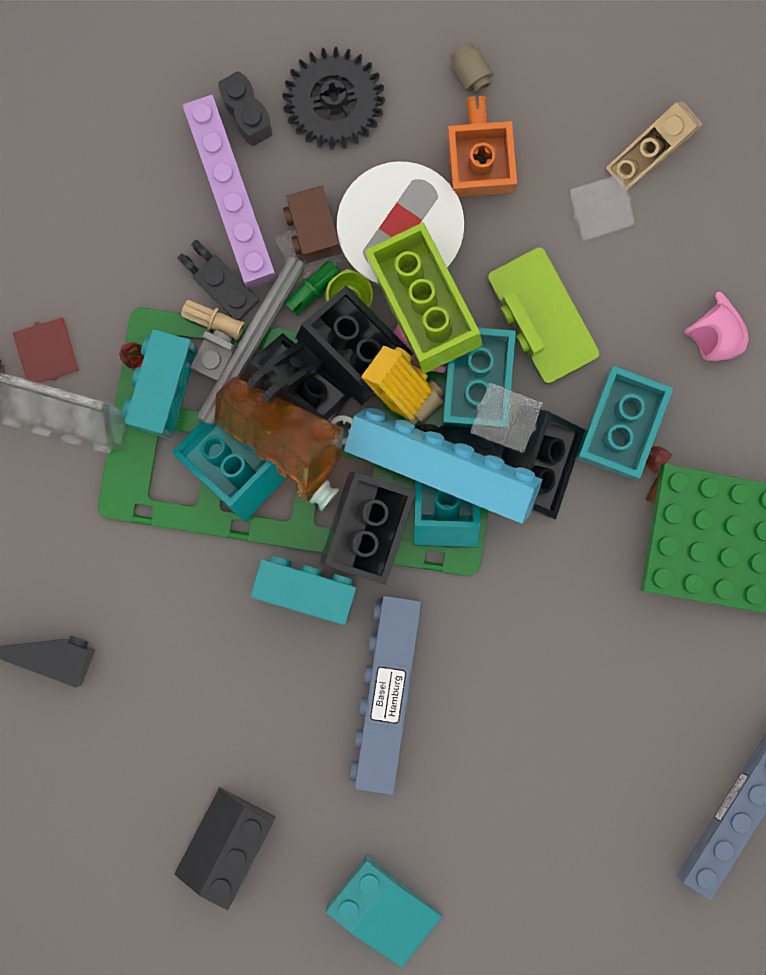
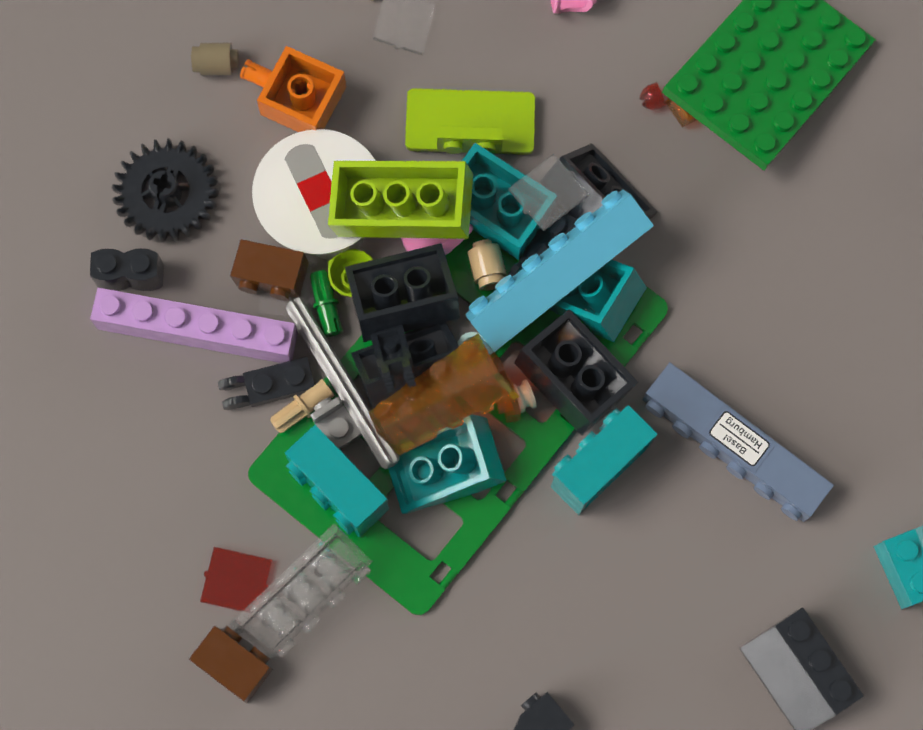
camera: 65 degrees left, 10 degrees down
clear red hinge [119,342,145,369] -> none
yellow brick [361,346,433,420] -> none
teal brick [575,366,673,481] -> none

